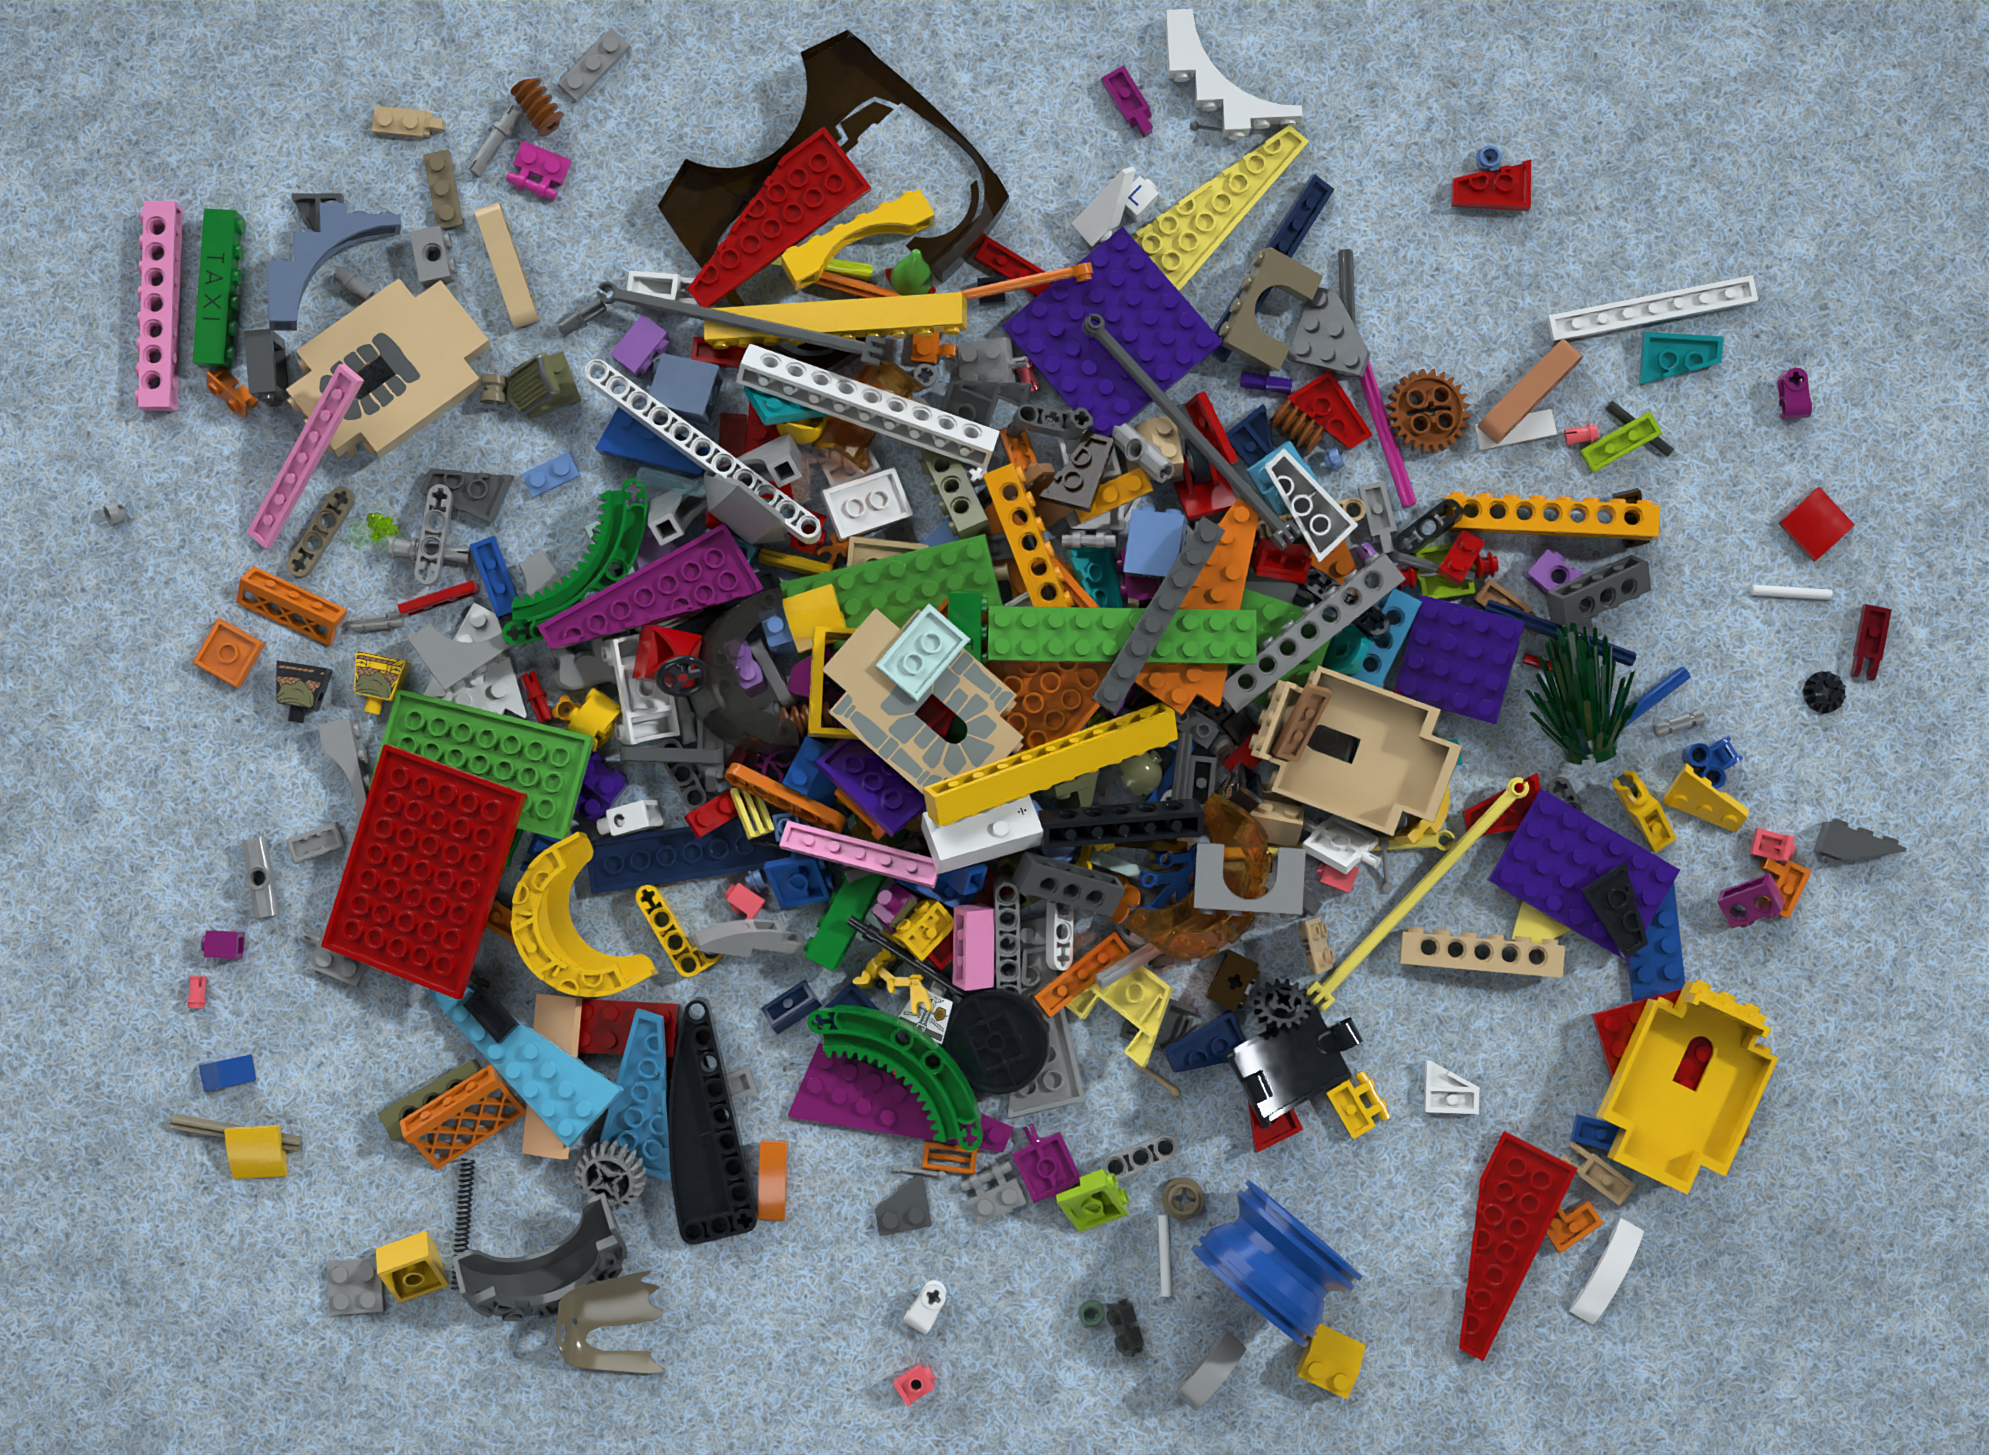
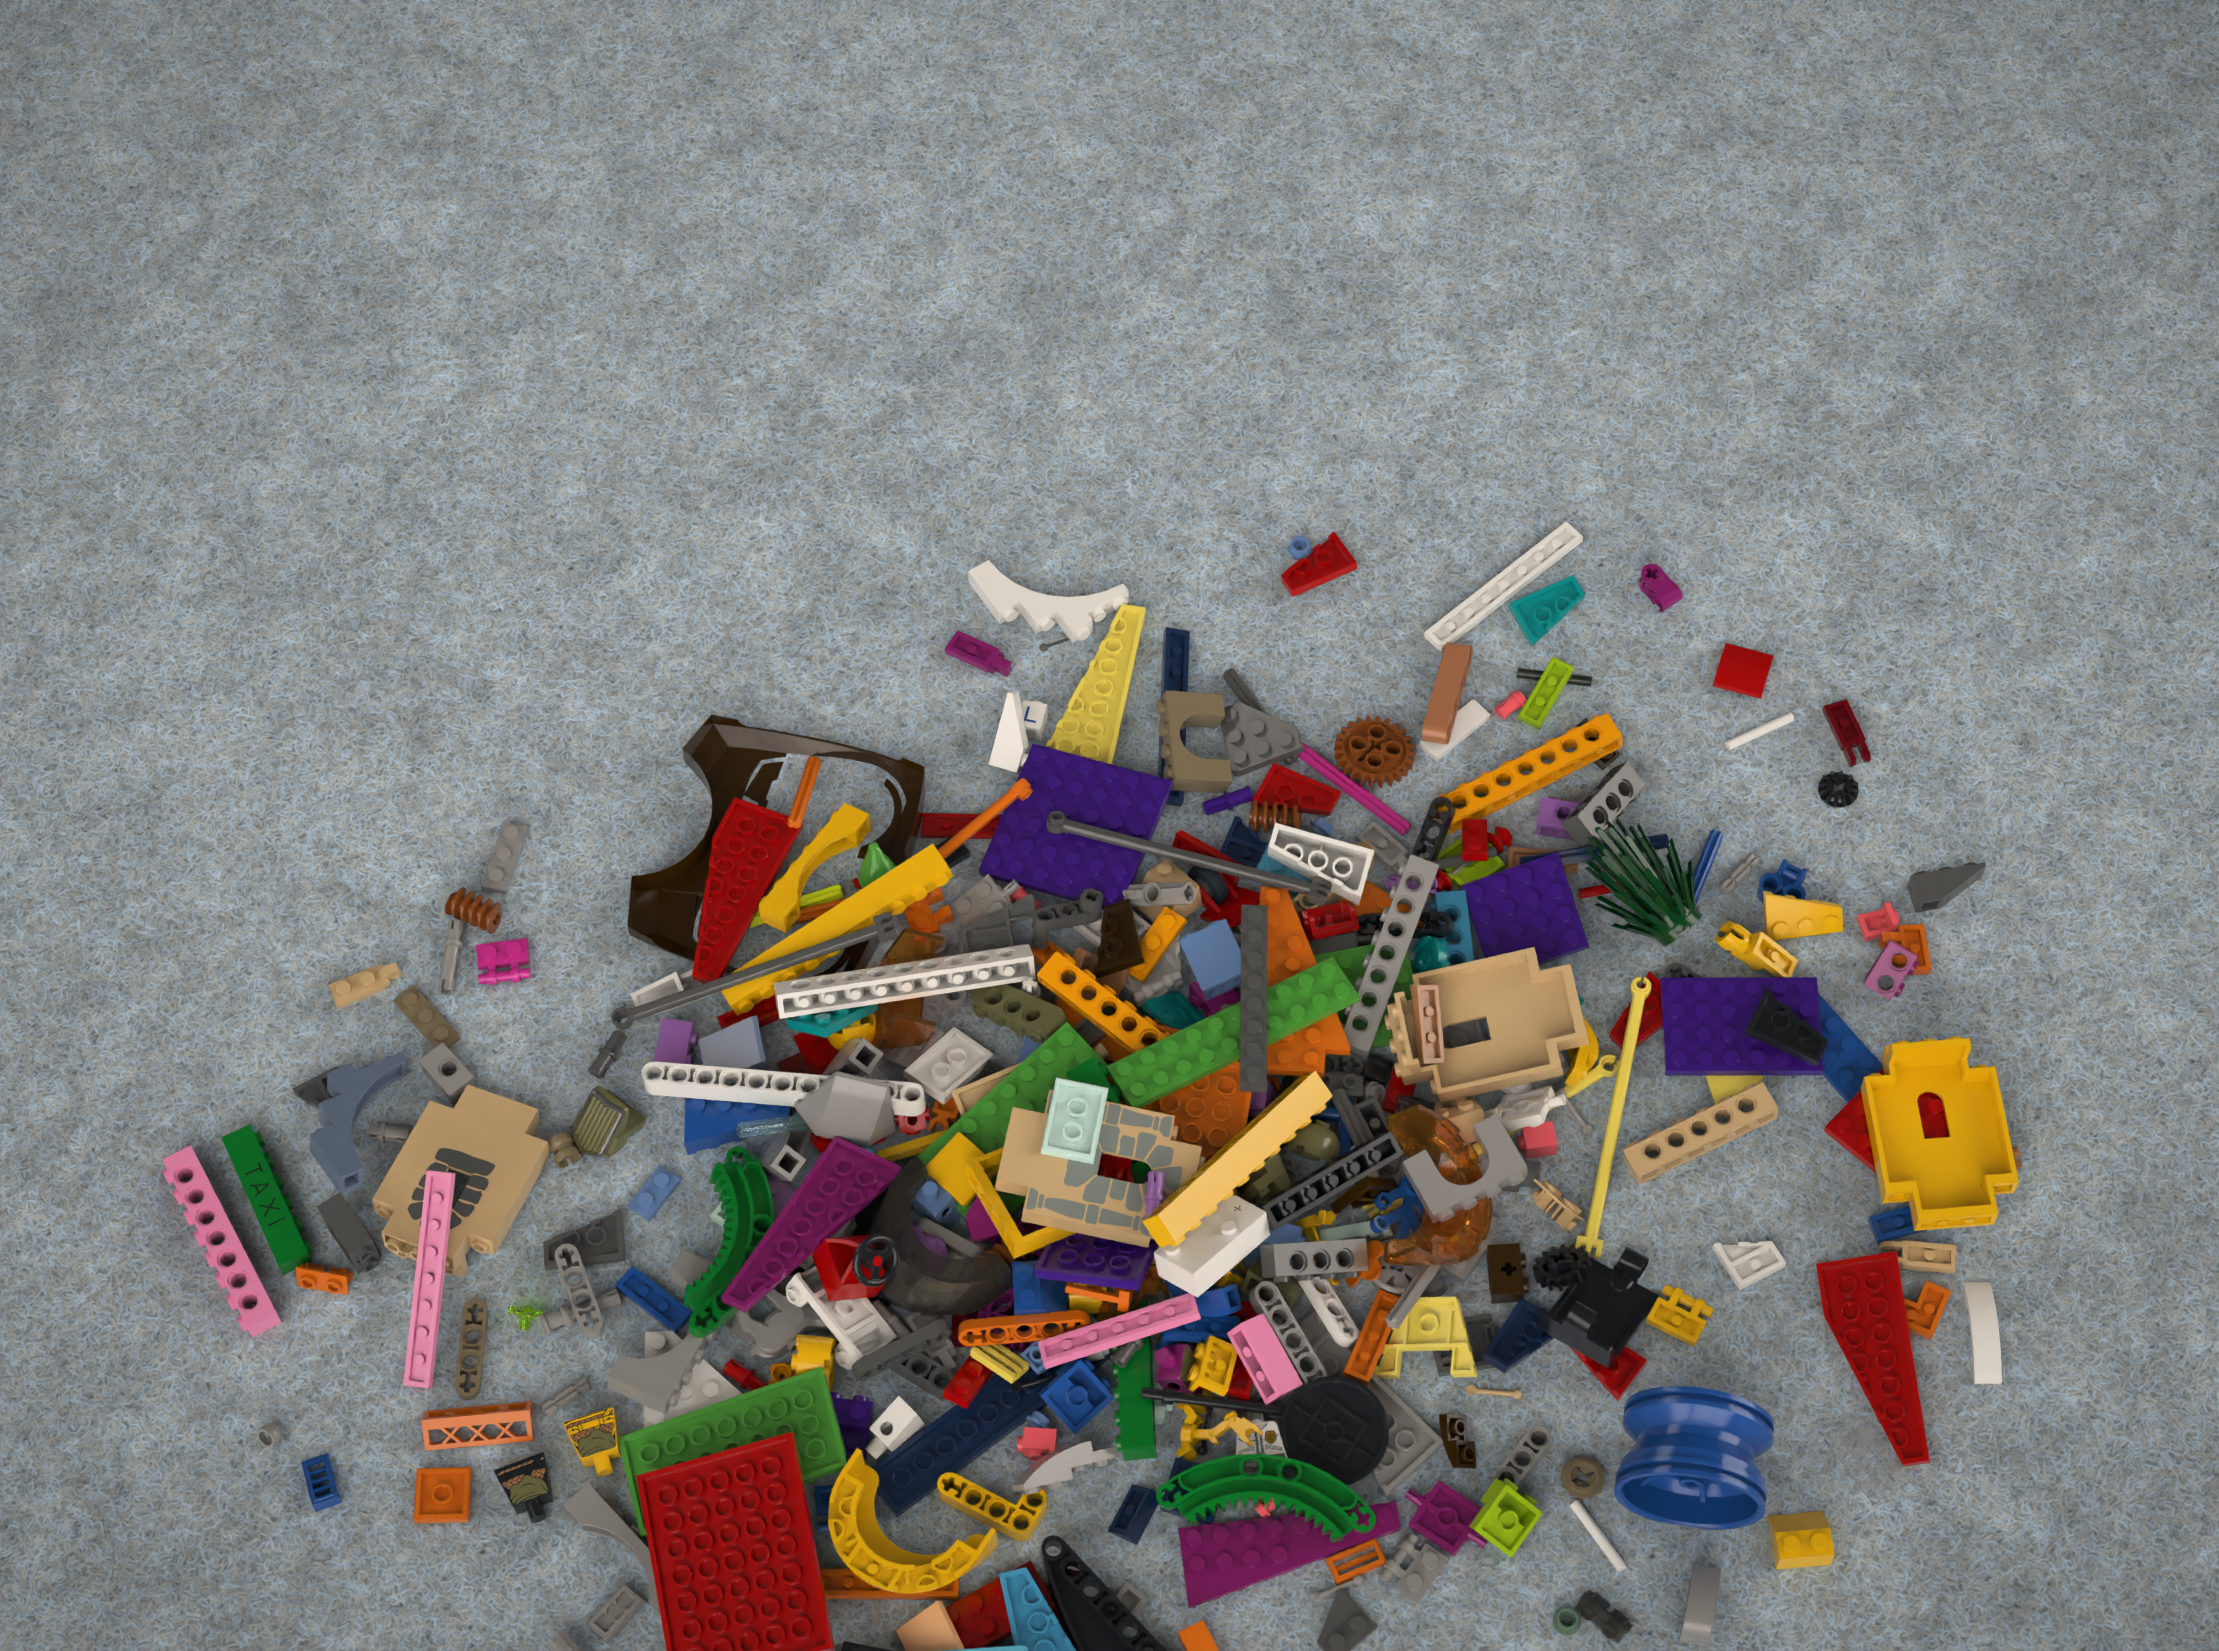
camera: 30 degrees left, 25 degrees down
red tile [397,580,480,617] -> none
tan beam [475,202,540,329] -> none
none -> blue slope [301,1453,342,1512]
none -> orange axle [788,756,821,829]
none -> medium lavender pin [1144,1171,1166,1226]
none -> dark brown slope [1439,1414,1476,1469]

